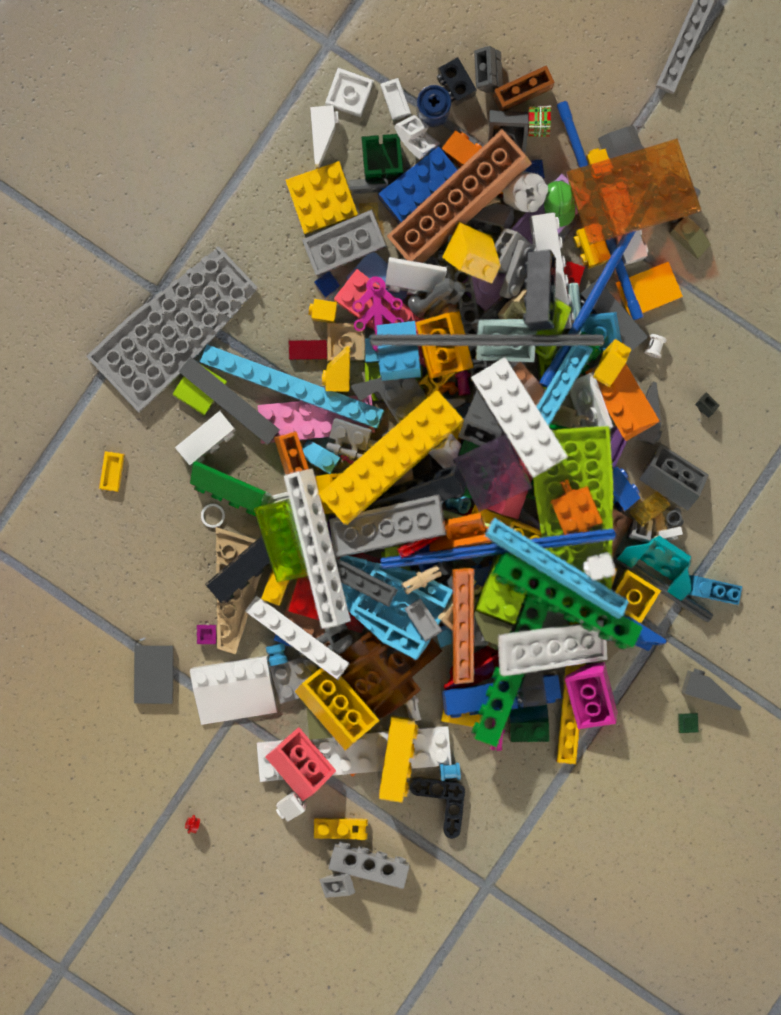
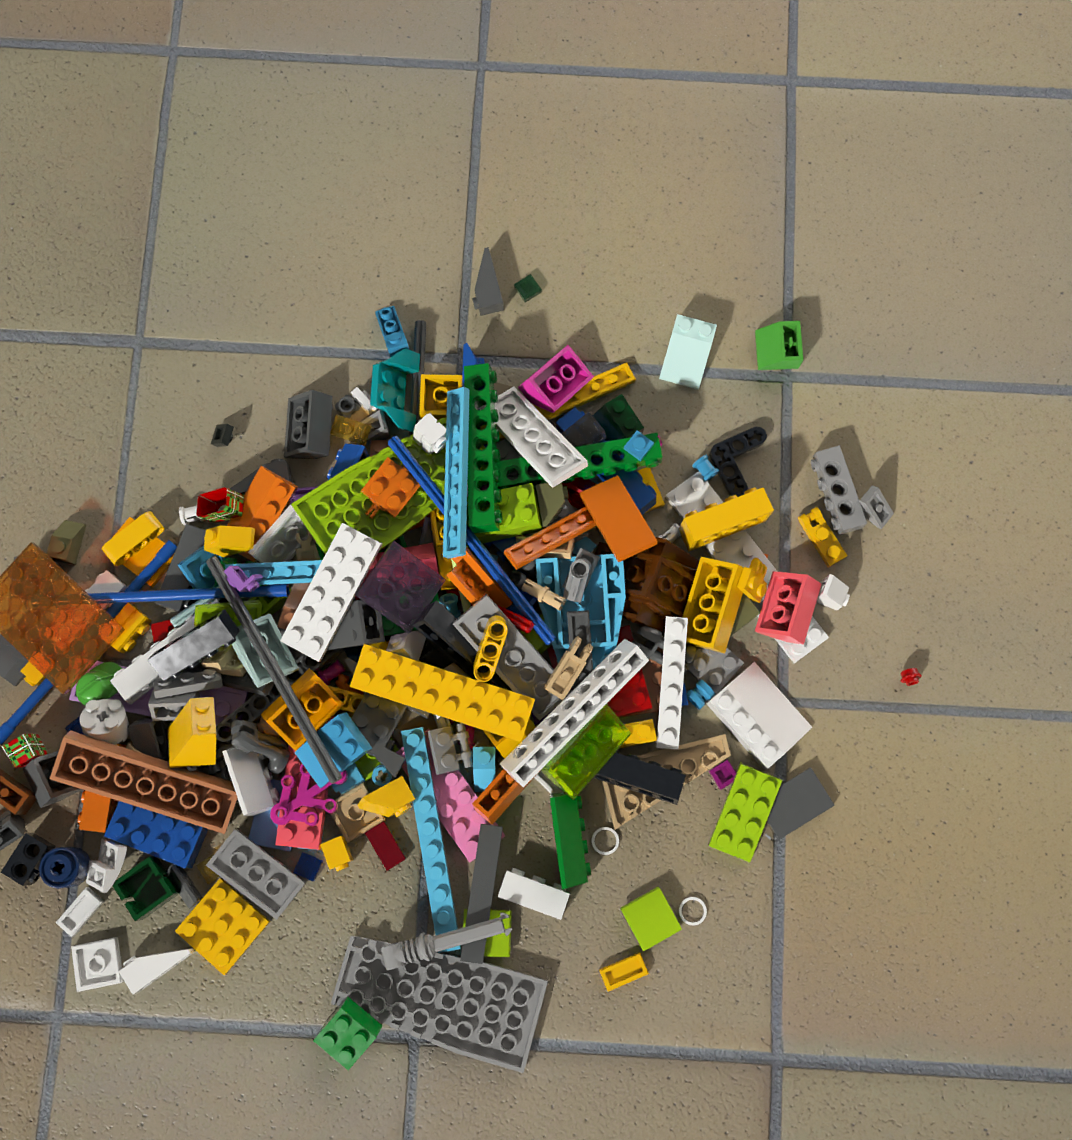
camera: 120 degrees left, 10 degrees down
none -> yellow beam [102,511,165,566]
none -> piece [196,487,244,523]
none -> medium lavender bracket [224,566,263,592]
none -> green brick [313,997,383,1071]
none -> medium azure bush [372,764,392,787]
none -> light grey piece [381,913,513,970]
none -> yellow beam [473,615,508,682]
none -> tan hinge [543,636,593,700]
none -> light grey piece [563,558,592,603]
none -> orange tile [580,475,657,562]
none -> lime slope [620,886,682,952]
none -> dark azure plate [624,431,654,461]
none -> light aqua slope [659,314,717,390]
none -> white piece [679,897,707,925]
none -> lime plate [708,763,783,862]
none -> yellow hinge [737,558,767,603]
none -> bright green slope [755,321,803,370]

